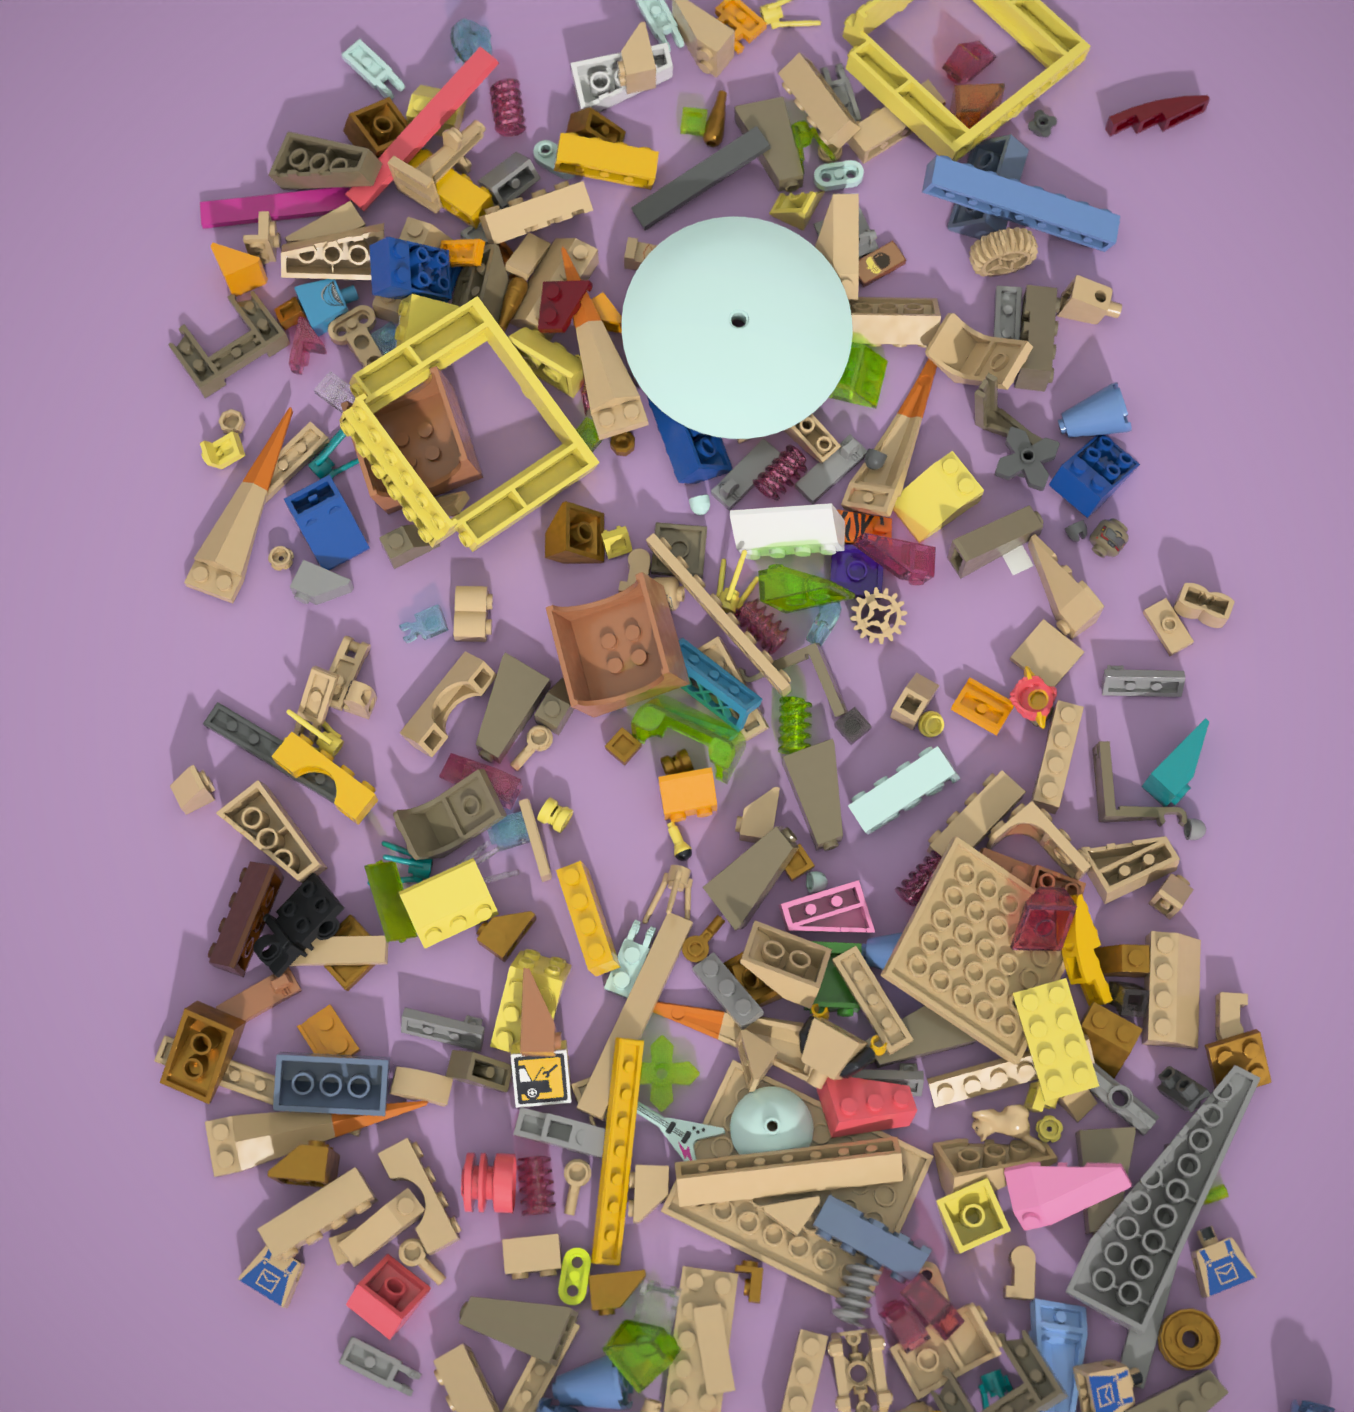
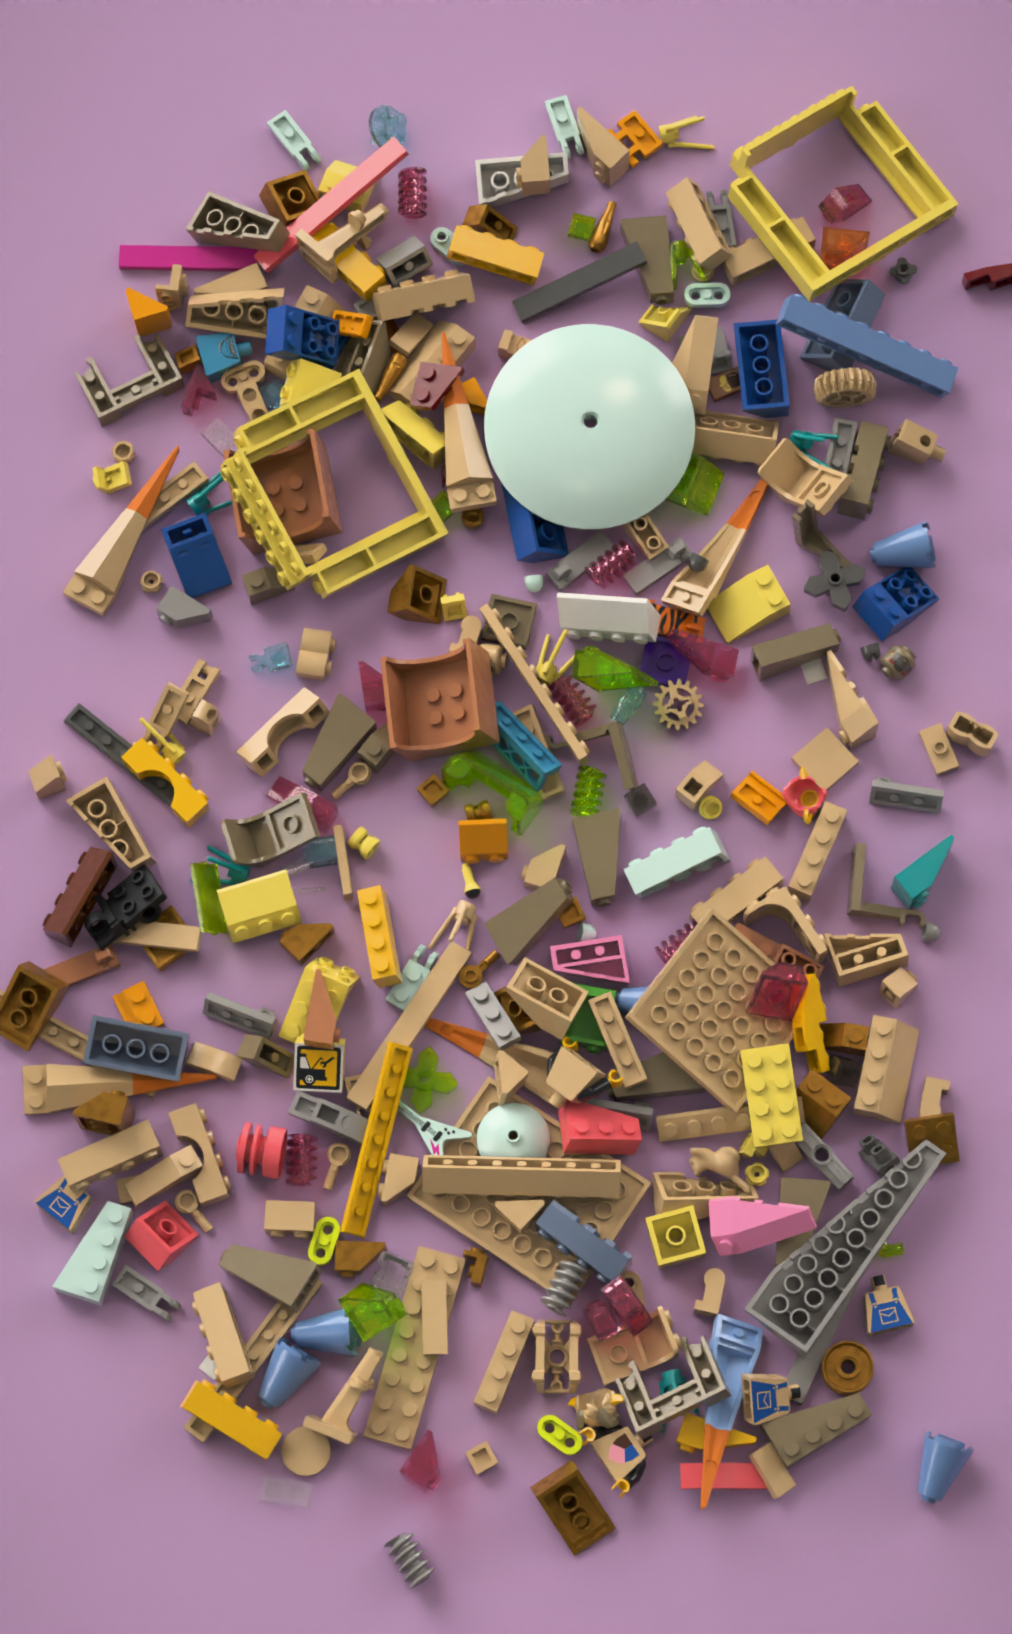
camera: 10 degrees right, 0 degrees up
none -> light aqua wedge [52,1201,134,1306]
none -> clear pink slope [358,661,386,713]
none -> blue slope [733,319,790,418]
none -> teal plant [789,430,839,469]

